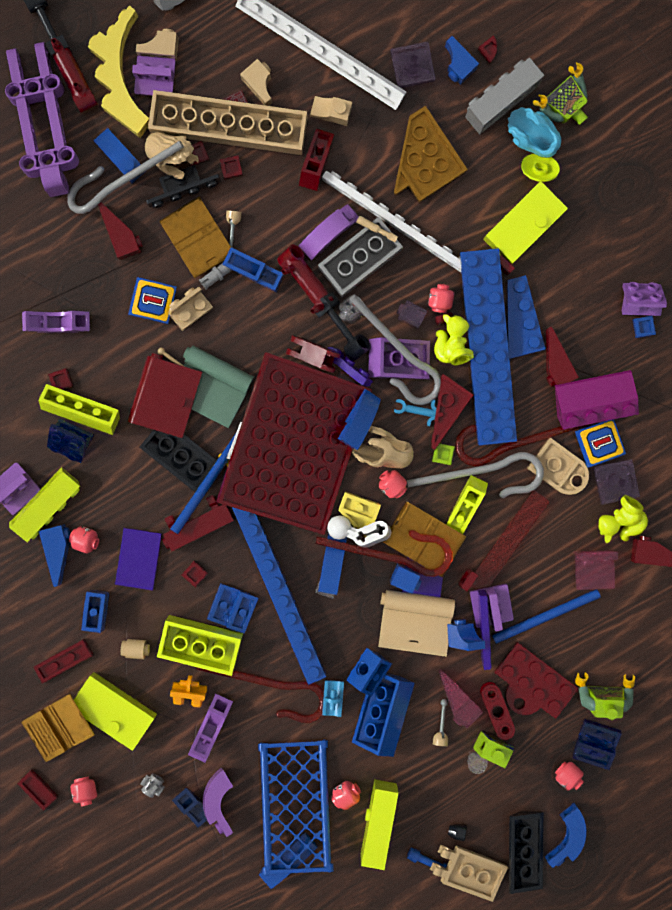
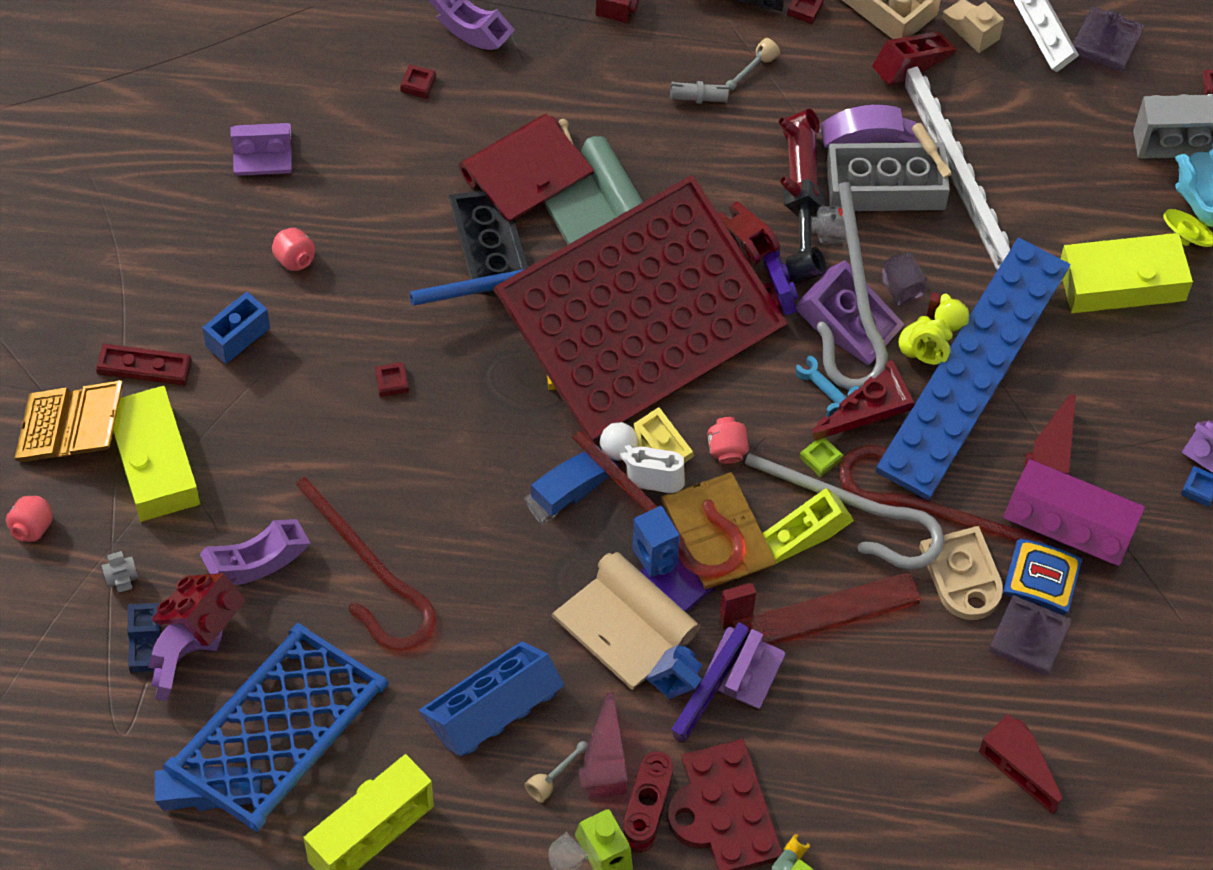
camera: 30 degrees right, 30 degrees down
neon yellow brick [9,467,80,542] -> none
neon yellow brick [38,384,120,435] -> none
blue slope [39,524,71,587] -> none
clear blue bracket [47,418,94,463] -> none
dark purple tile [115,528,162,590] -> none
tan brick [121,639,150,659] -> none
slope [128,277,177,324] -> none
neon yellow brick [157,615,243,676] -> none
pearl gold piece [159,196,231,278] -> none
dark red brick [162,494,235,552] -> none
tan bracket [168,287,213,331] -> none
light orange hips [170,675,207,707] -> none
blue slope [207,583,258,634] -> none
blue slope [222,247,285,292] -> none
blue brick [232,507,326,685] -> none
dark azure hips [322,680,344,717] -> none
coral head [331,781,361,810] -> none
blue slope [338,389,381,450] -> none
blue brick [347,648,392,696] -> none
tan hair [352,426,414,469] -> none
pearl gold wing [394,106,468,203] -> none
coral head [428,284,455,313] -> none
blue arch [445,36,479,85] -> none
blue piece [492,589,601,644] -> none
dark red tile [500,255,515,275] -> none
blue wing [507,275,545,359] -> none
clear pink bracket [575,550,618,590] -> none
neon yellow animal [598,495,648,543] -> none
none -> dark red bracket [152,573,246,646]

